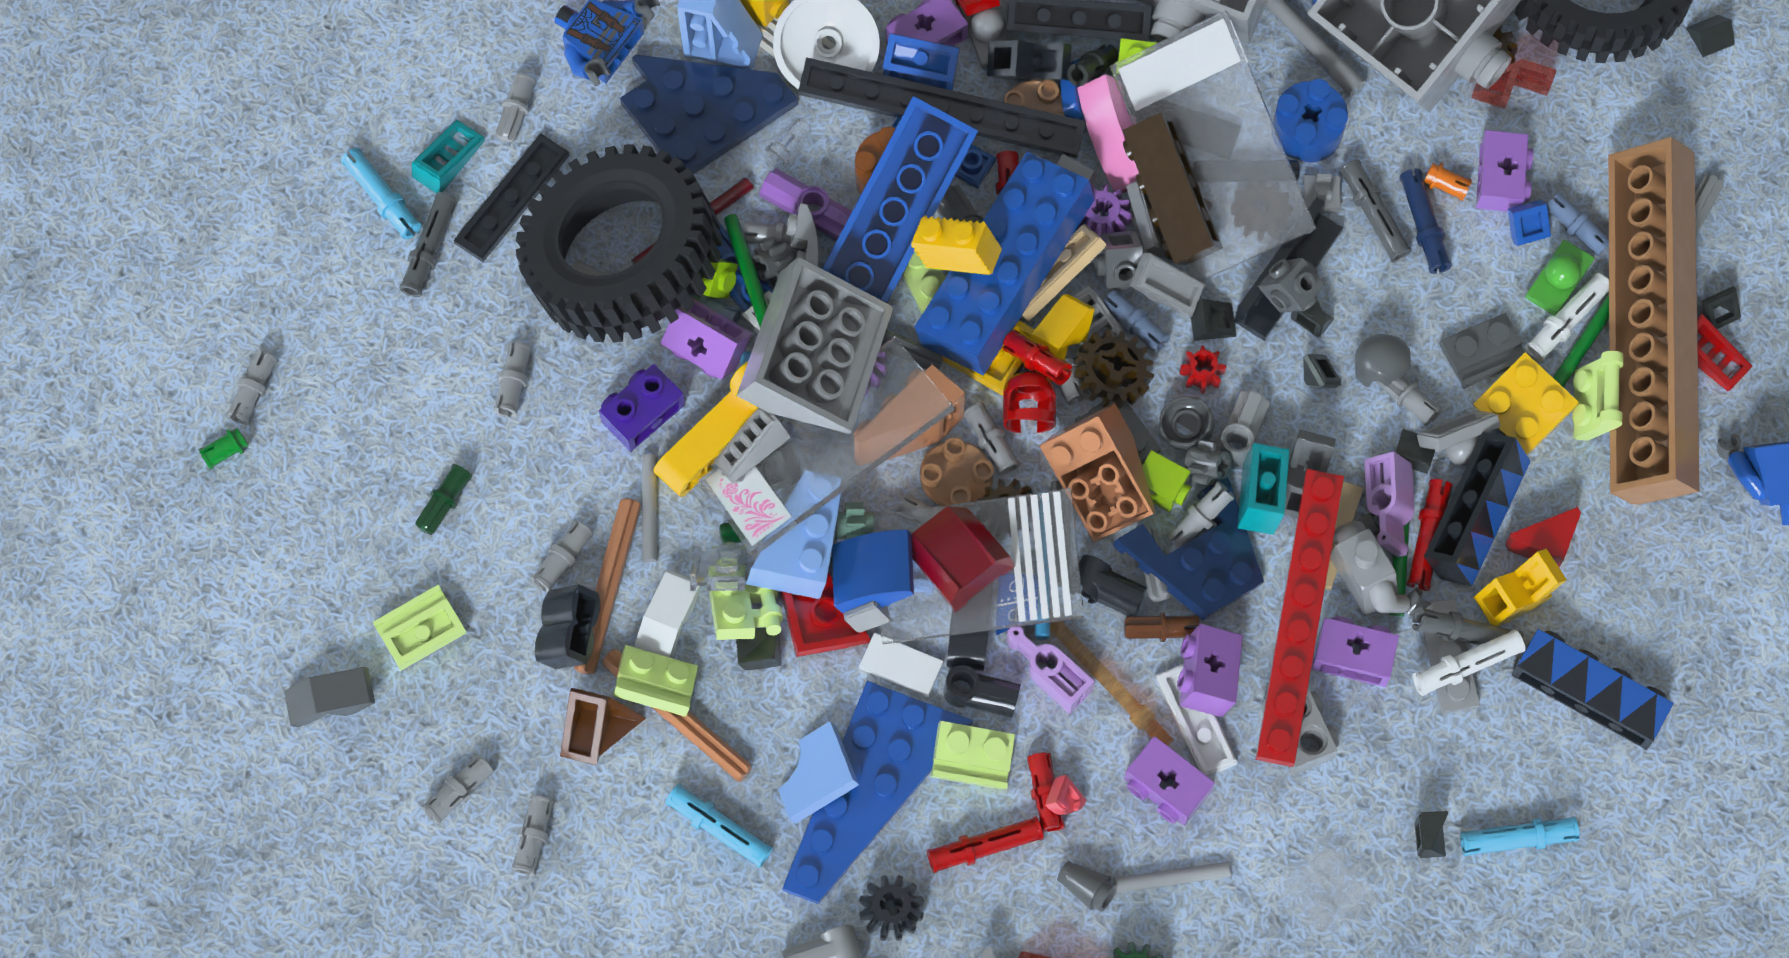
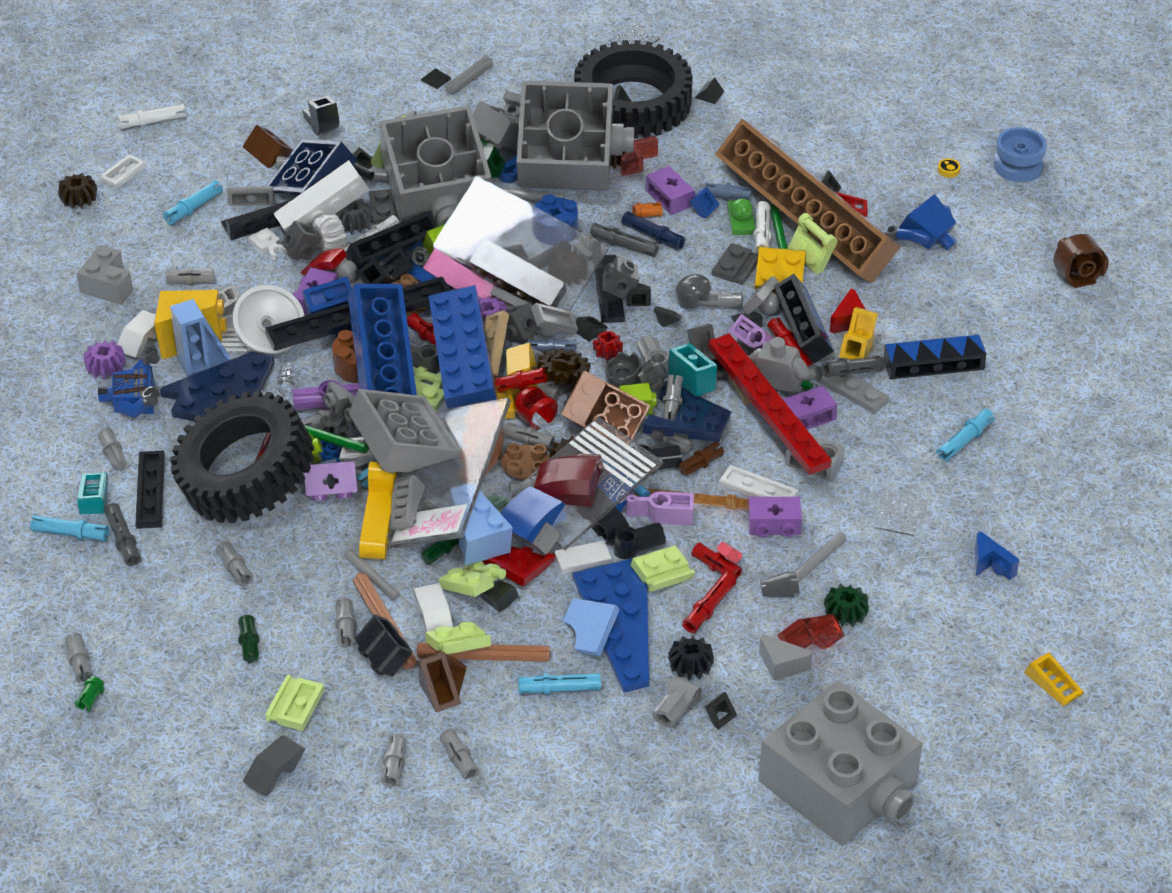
camera: 40 degrees left, 25 degrees down
dark purple brick [599,364,685,452] -> none
clear plate [690,542,749,591] -> none
yellow brick [911,215,1002,275] -> none
medium lavender brick [1177,624,1243,717] -> none
white pin [1412,629,1525,696] -> none
pearl dark grey slope [1414,811,1449,858] -> none

